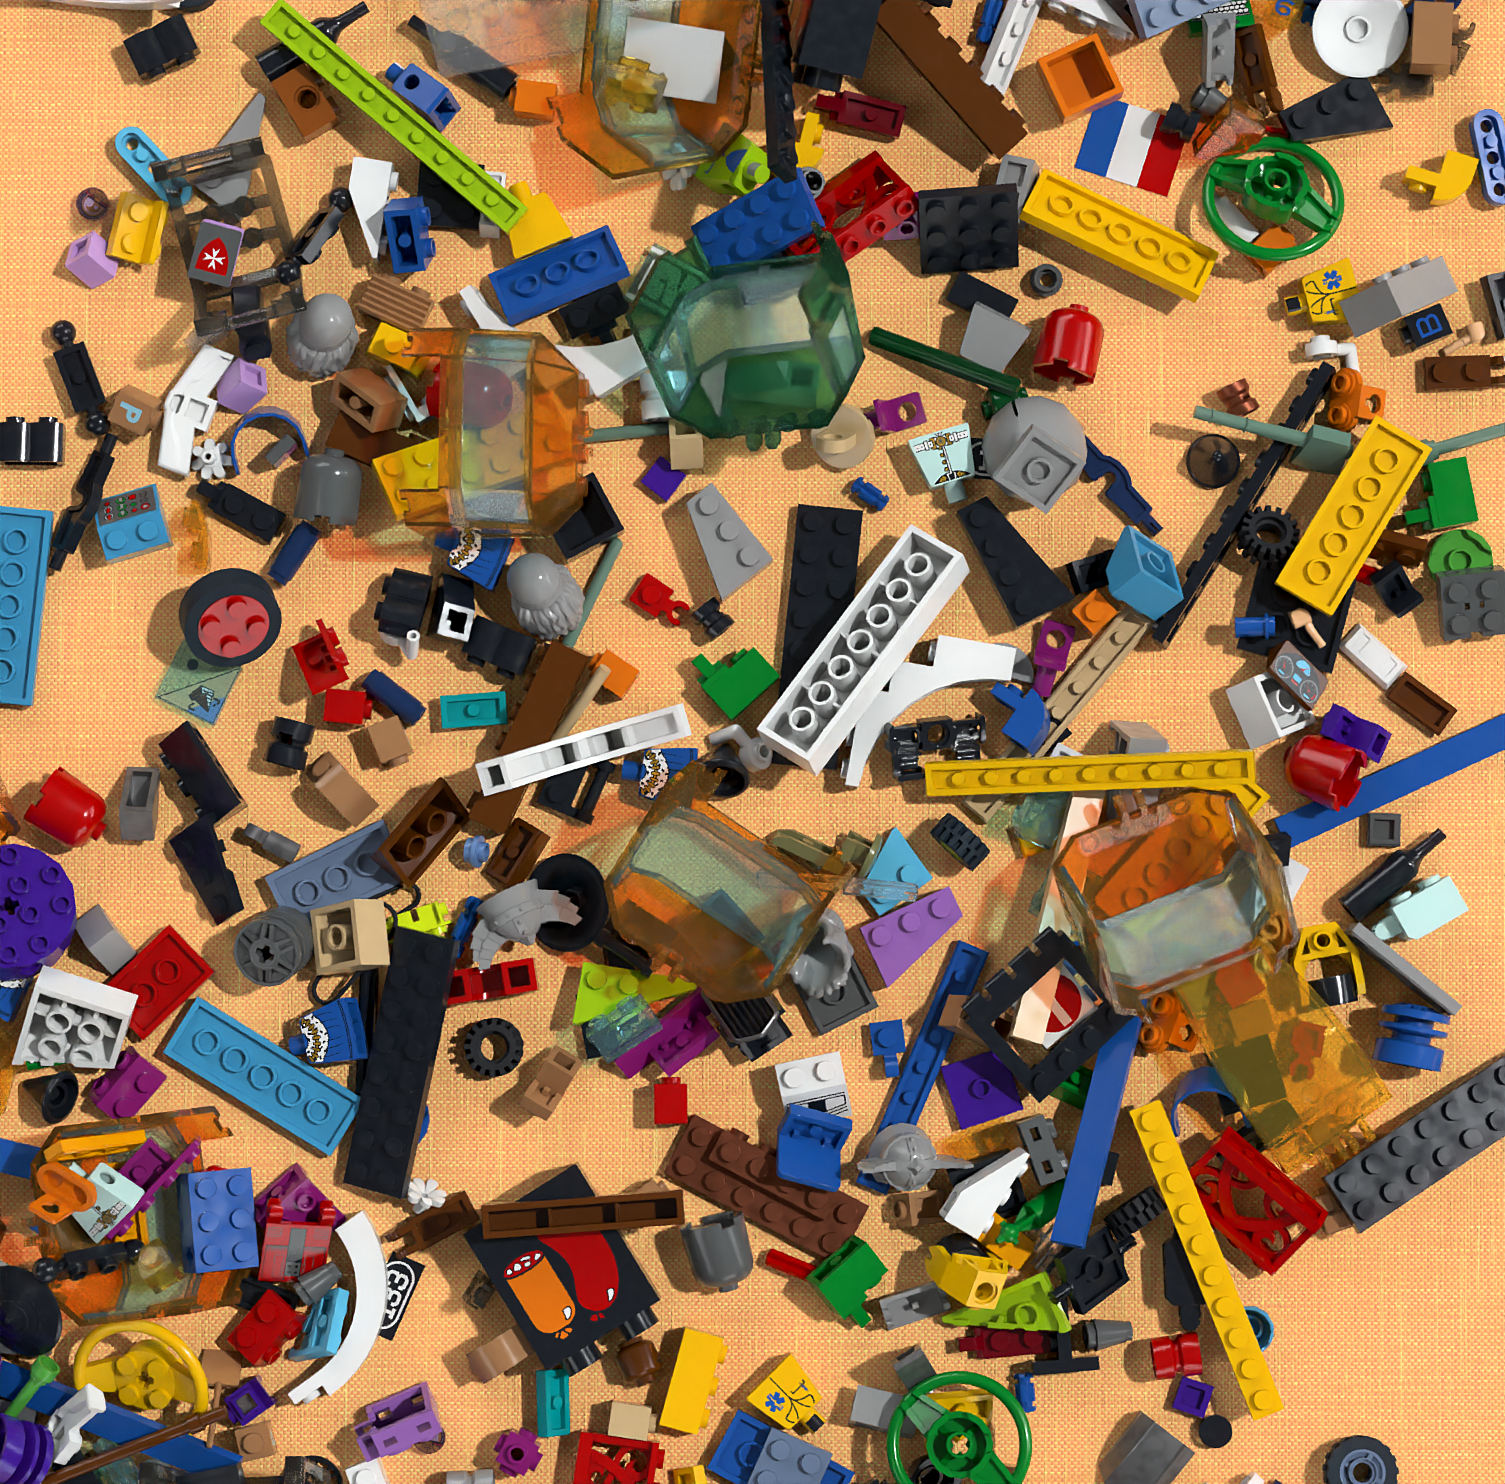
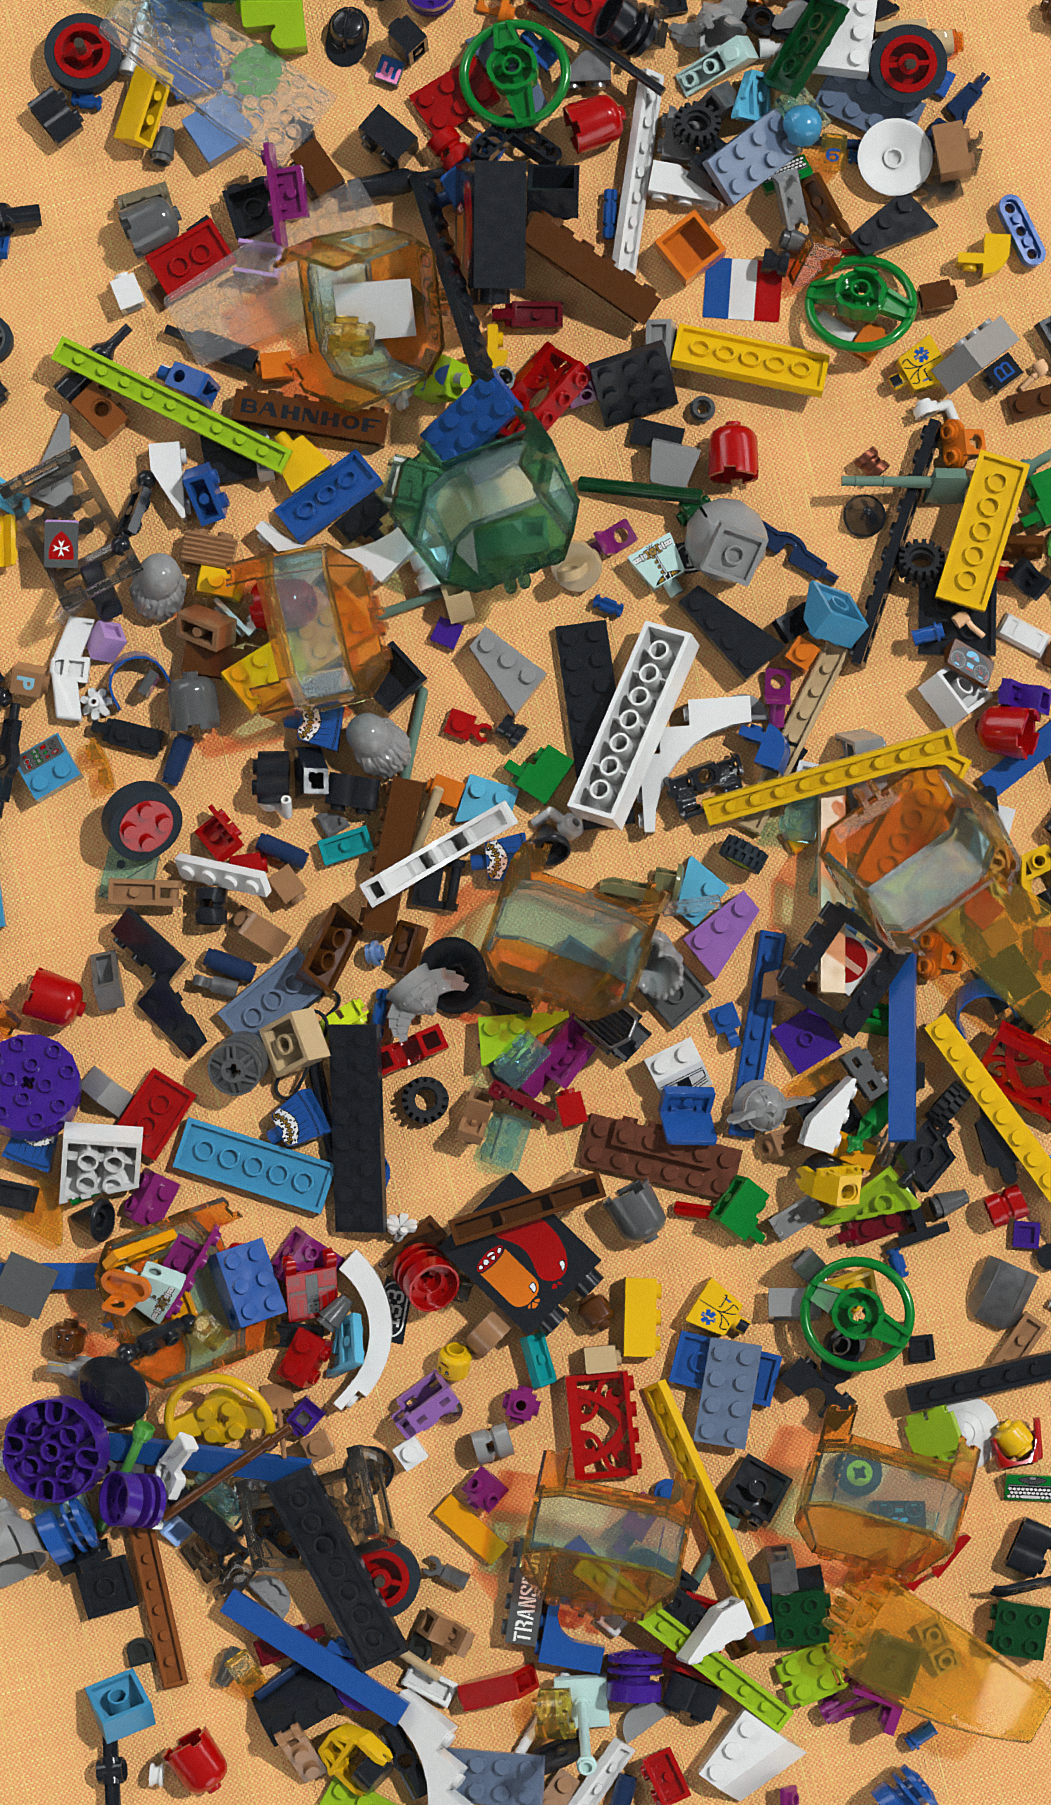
camera: 10 degrees left, 0 degrees up
none -> medium nougat plate [108,878,182,907]
none -> white plate [174,853,272,898]
none -> dark blue piece [203,948,257,983]
none -> reddish brown brick [231,386,390,448]
none -> flat silver tile [316,813,351,838]
none -> red wheel [392,1242,460,1312]
none -> yellow head [436,1342,472,1382]
none -> medium azure wing [455,774,519,823]
none -> clear light blue bracket [480,1111,532,1171]
none -> dark red hinge [486,1079,557,1123]
none -> reddish brown brick [917,279,958,315]

